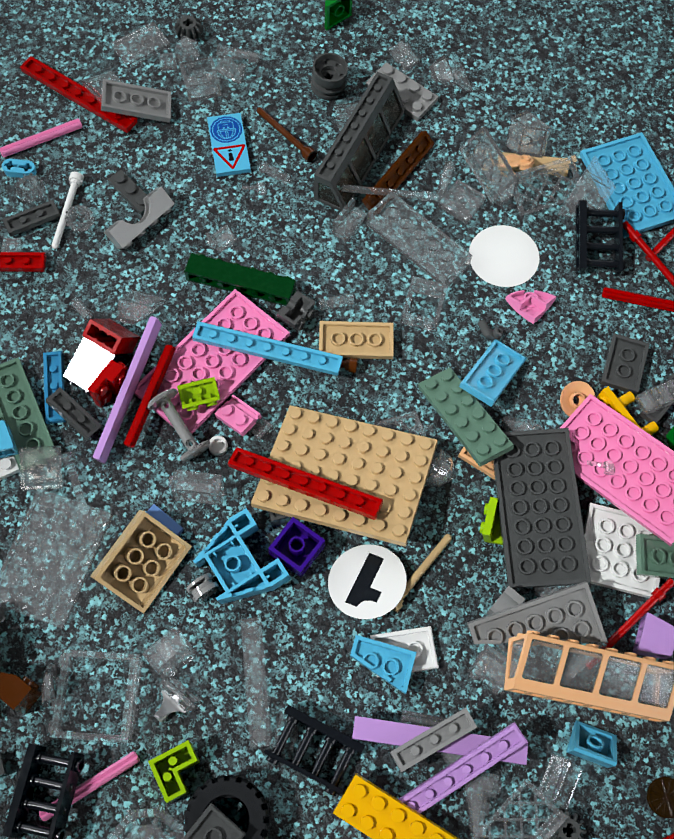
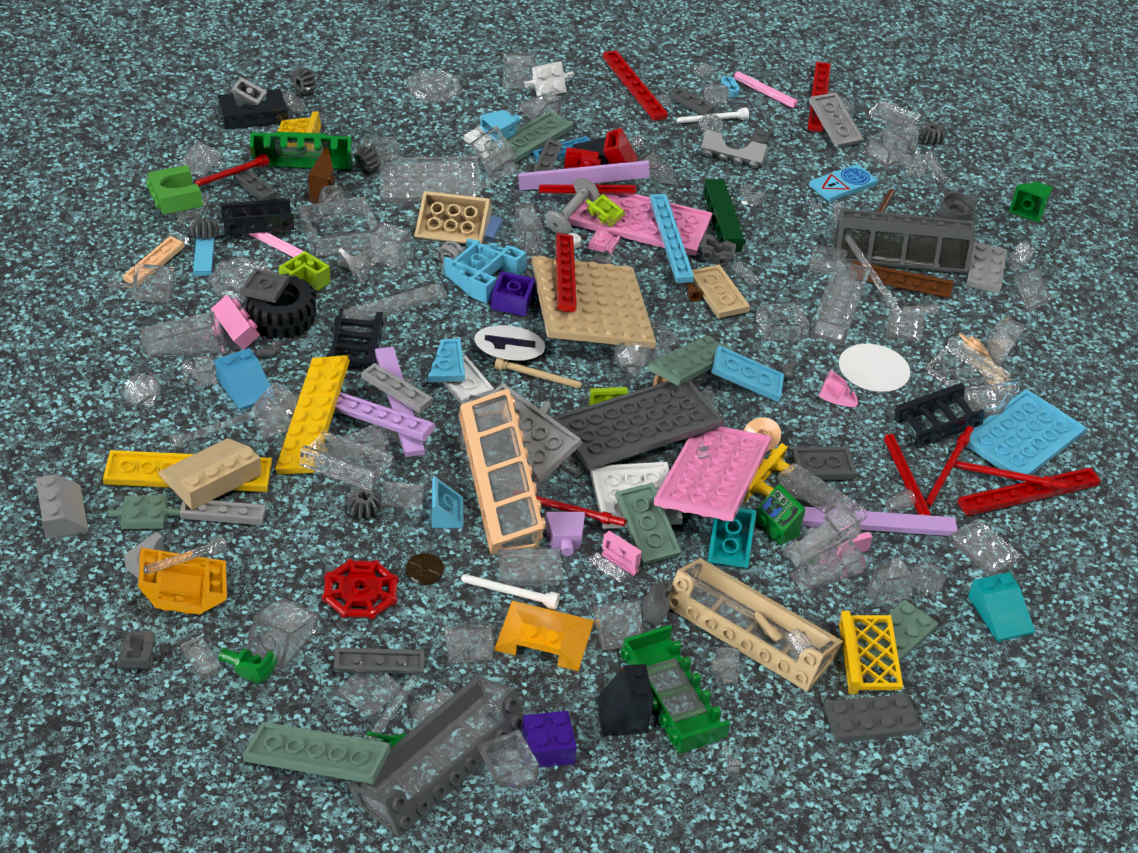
camera: 65 degrees right, 25 degrees down
clear slope [459,126,519,206] -> none

